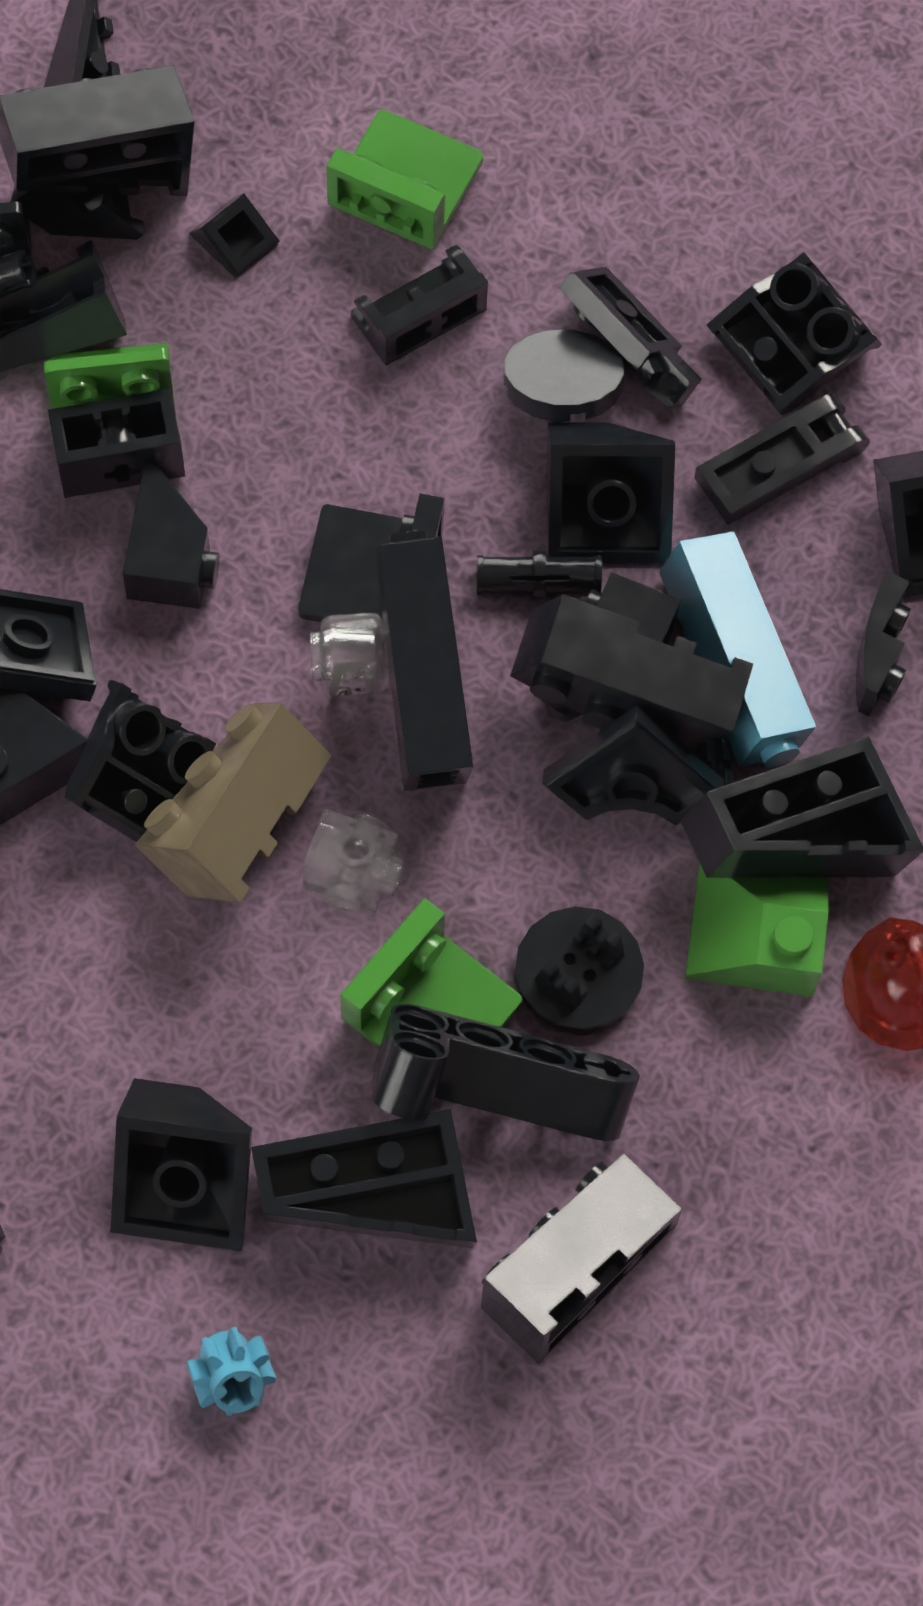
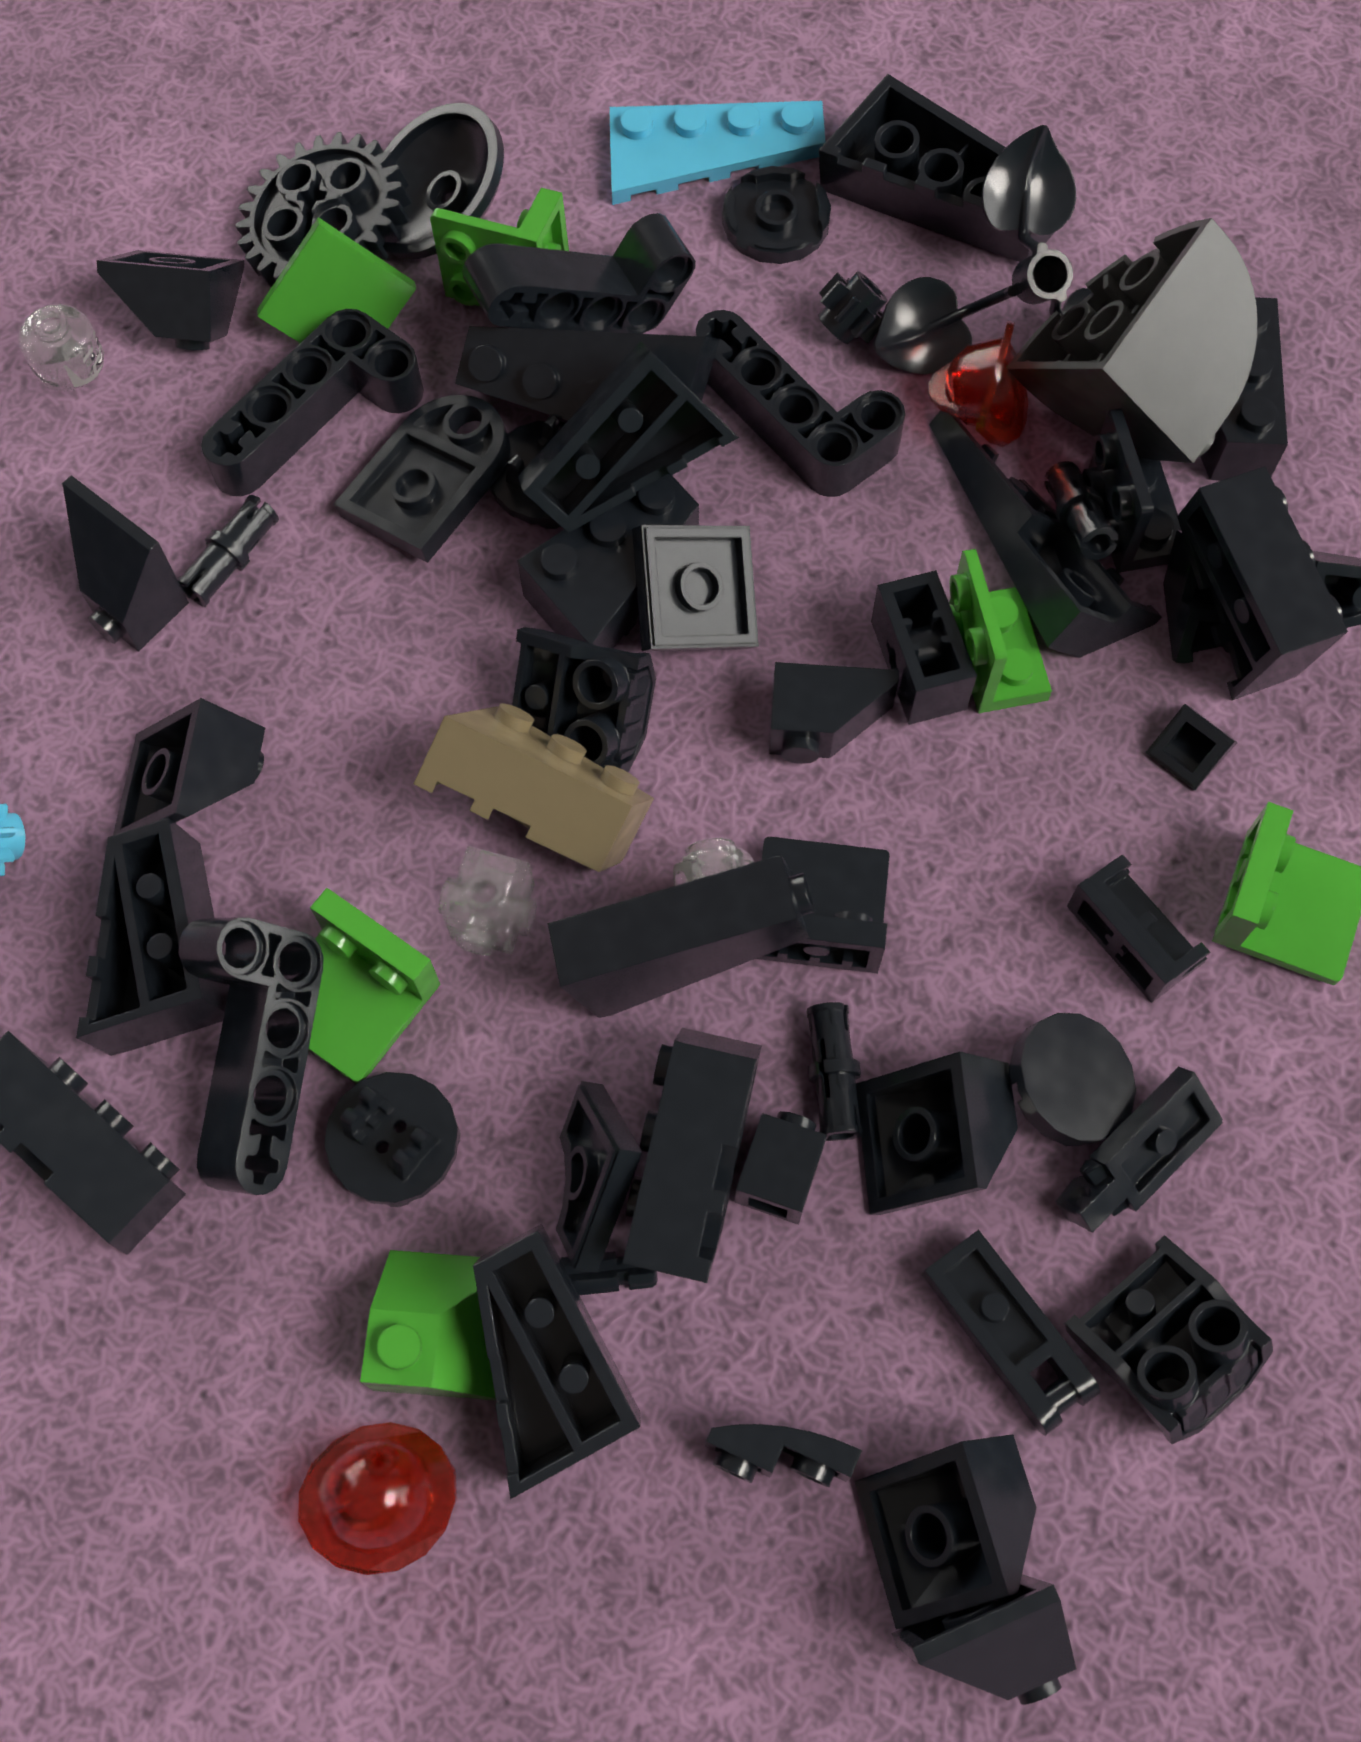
camera: 90 degrees right, 0 degrees up
medium azure brick [659,531,816,767] -> none

